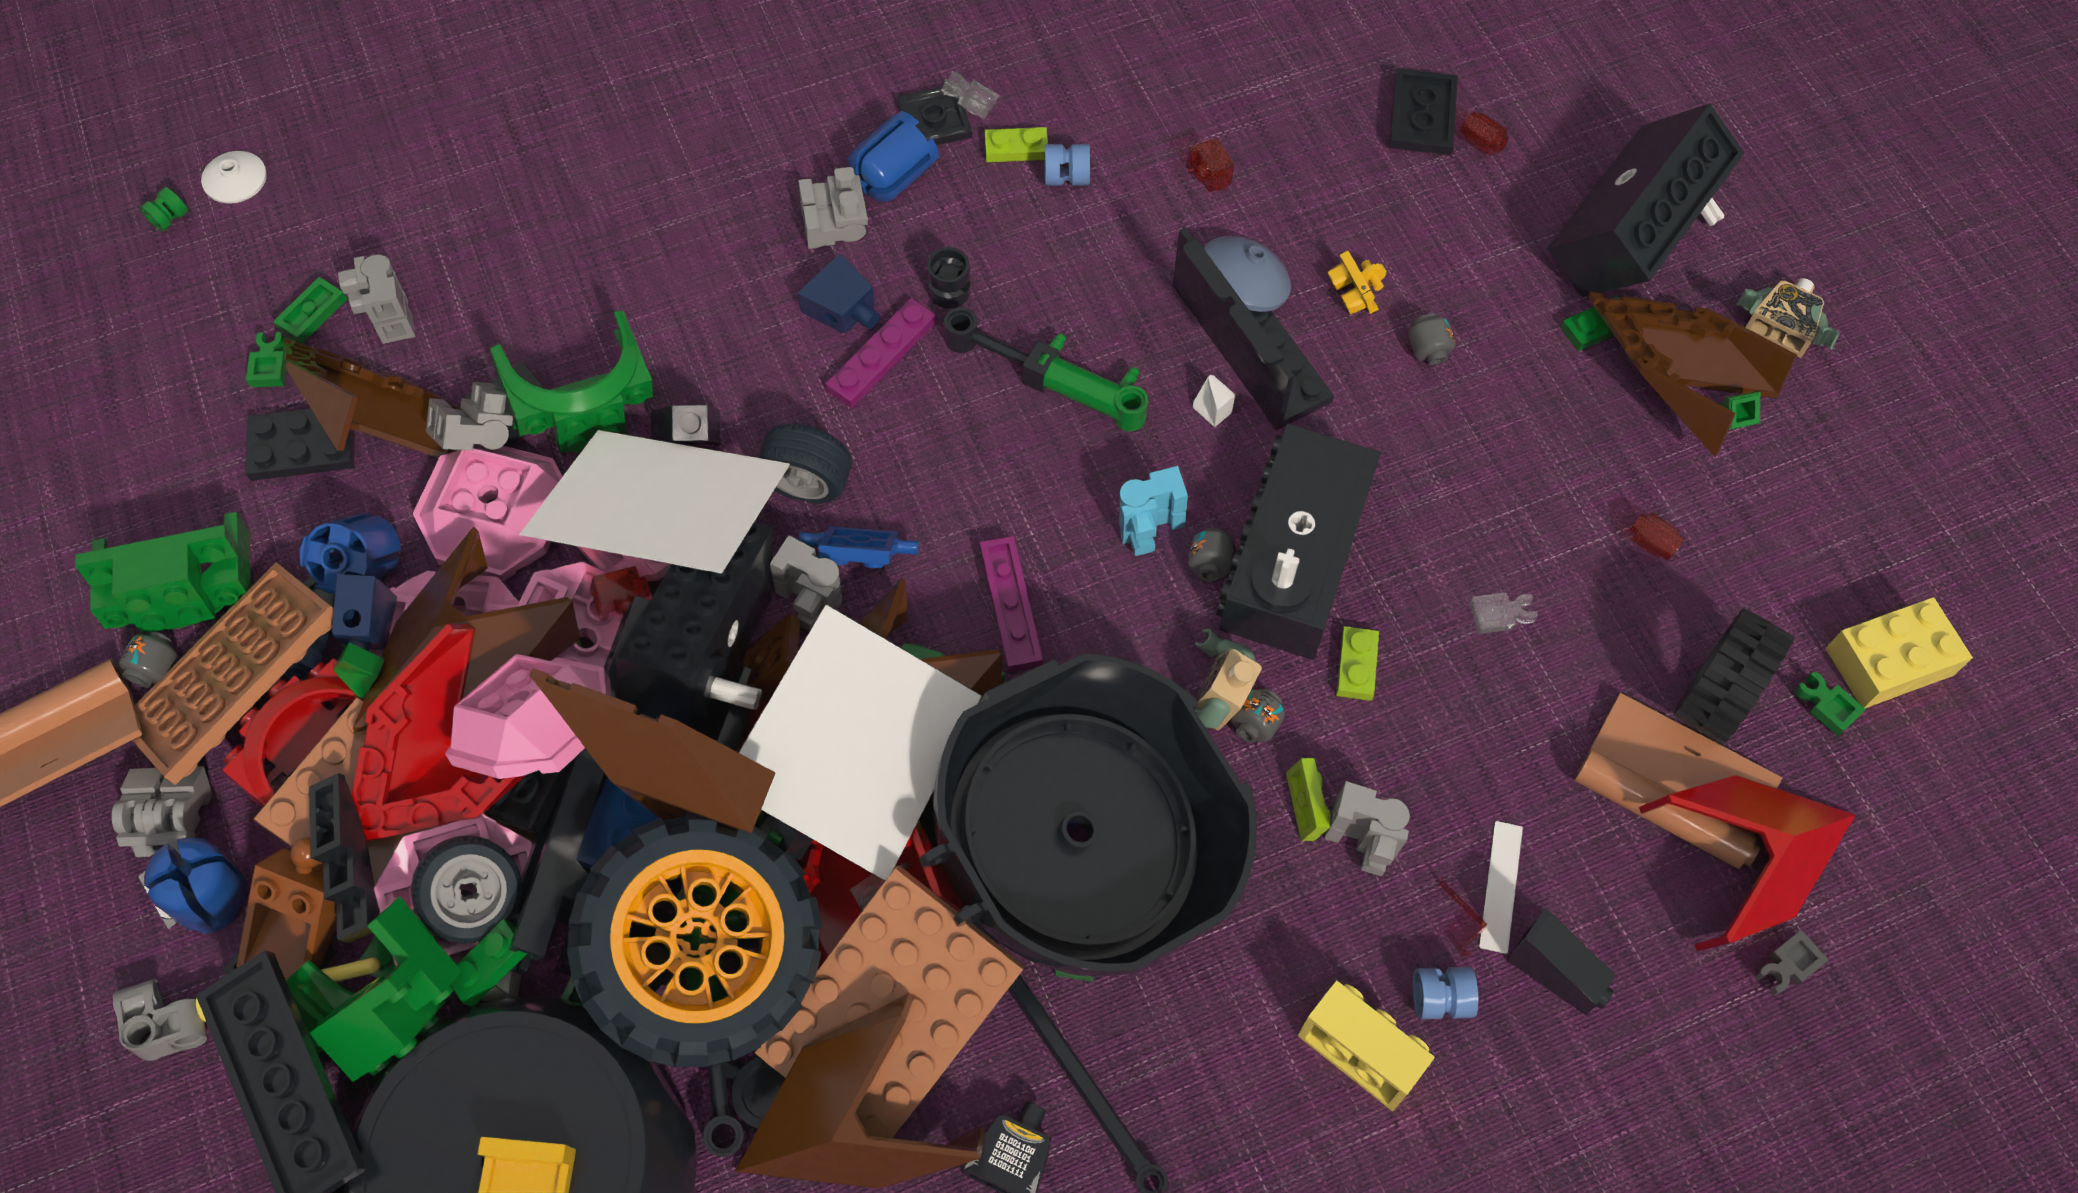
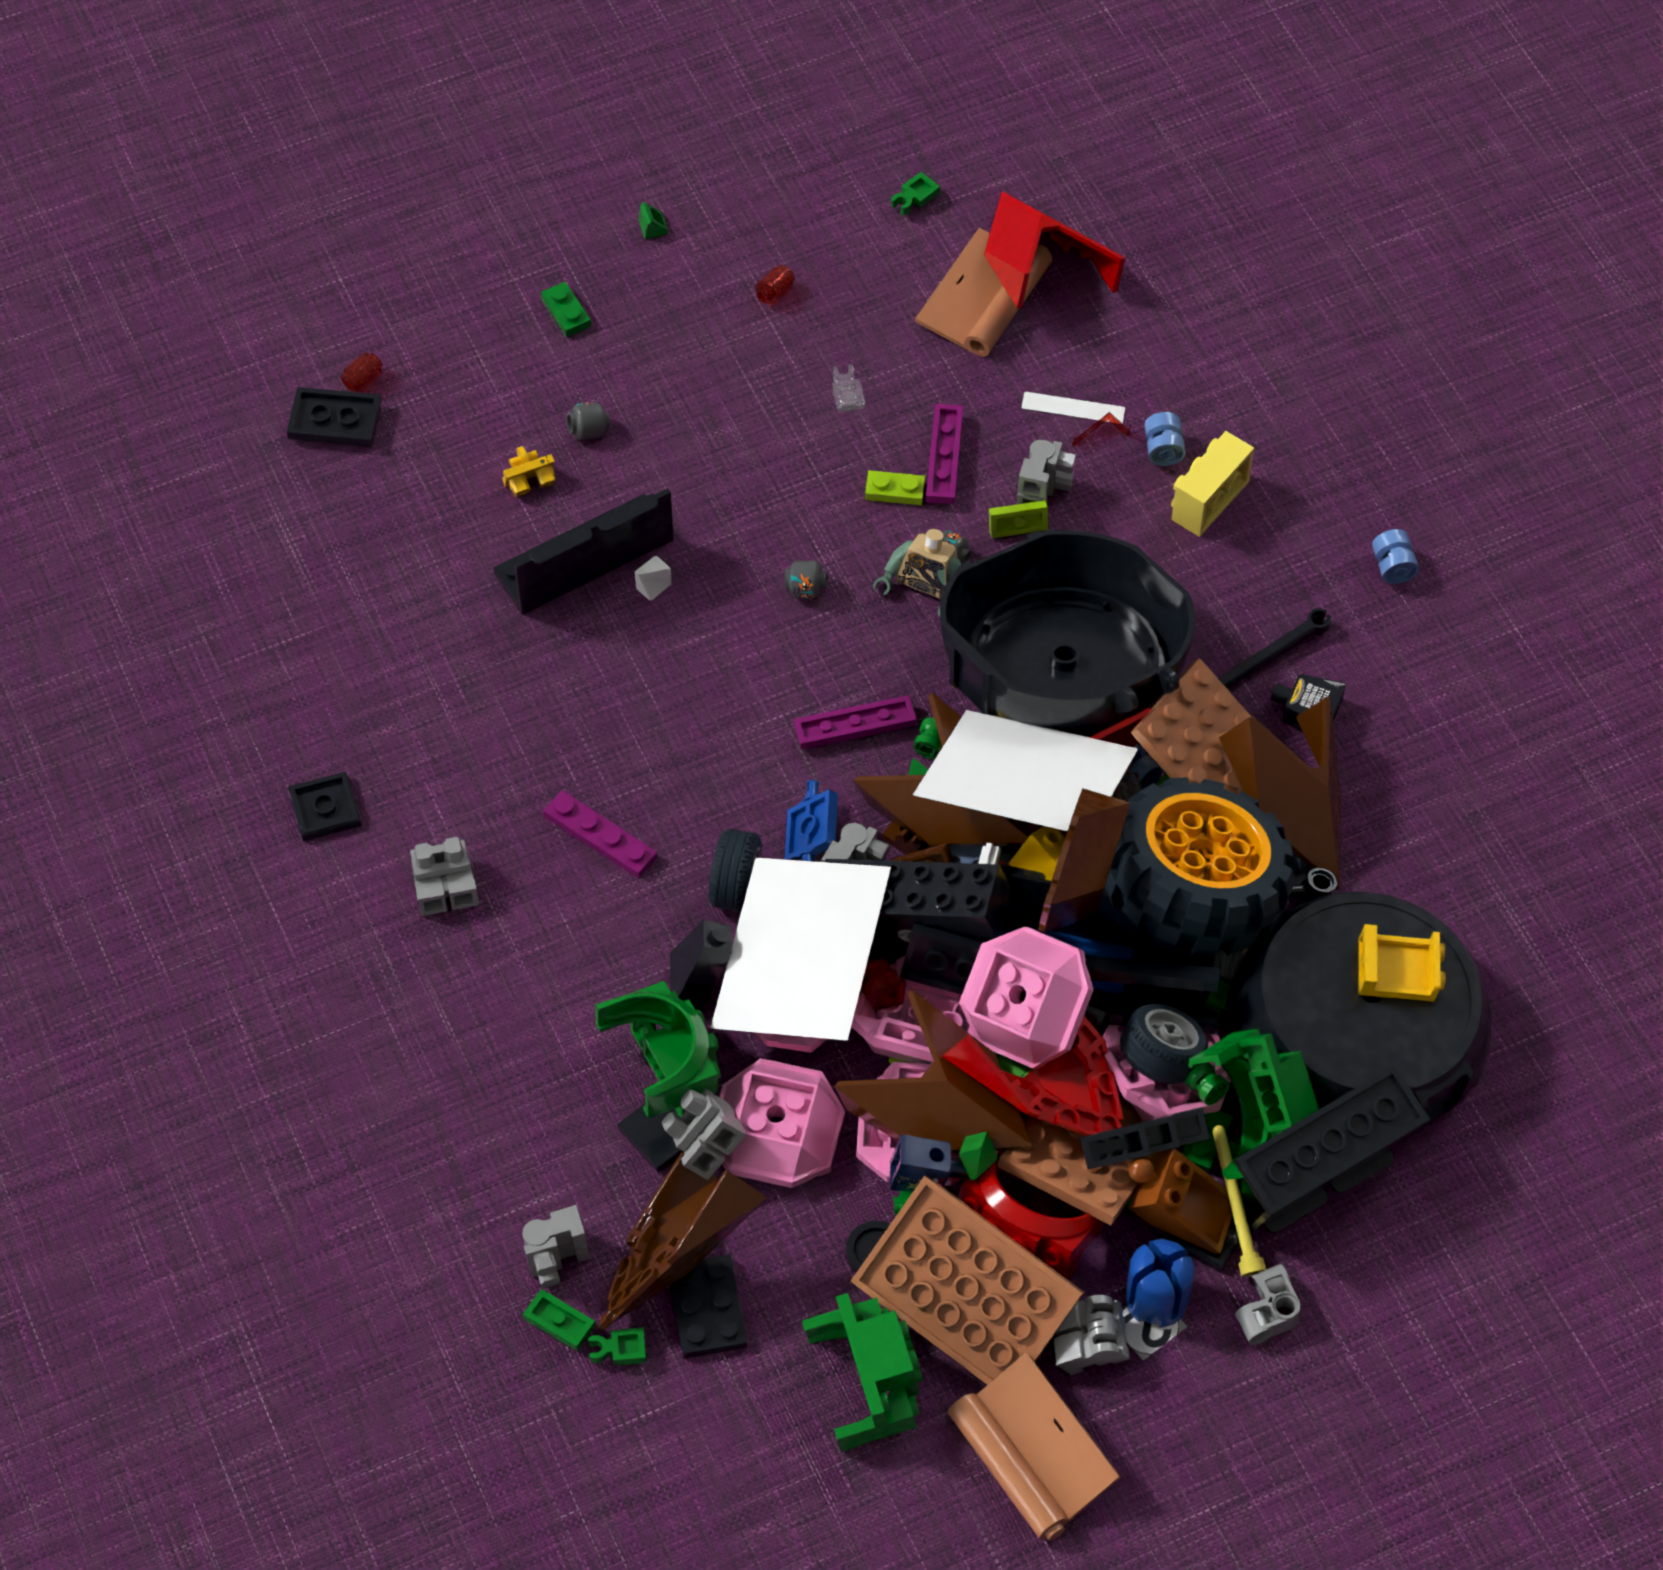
camera: 90 degrees left, 5 degrees down
dark grey head [118,631,177,688] -> none
green wheel [139,187,189,232] -> none
white dish [201,151,267,204] -> none
blue cylinder [299,513,401,594] -> none
green plate [451,919,527,1007] -> none
dark blue torso [798,254,880,333] -> none
blue cylinder [847,111,939,203] -> none
black wheel [927,247,970,309] -> none
clear plate [941,71,1000,119] -> none
piece [944,307,1148,432] -> none
lime plate [985,127,1048,162] -> none
medium blue wheel [1045,144,1090,186] -> none
medium azure hips [1119,466,1188,556] -> none
clear red brick [1187,137,1234,192] -> none
sand blue dish [1204,236,1291,312] -> none
black piece [1216,423,1381,660] -> none
black slope [1507,909,1616,1015] -> none
black piece [1547,103,1744,297] -> none
reddish brown windscreen [1588,292,1797,457] -> none
black tyre [1673,607,1795,745] -> none
torso [1736,278,1840,358] -> none
dark grey plate [1755,930,1829,996] -> none
light yellow brick [1825,597,1973,708] -> none
none -> magenta plate [926,404,963,504]

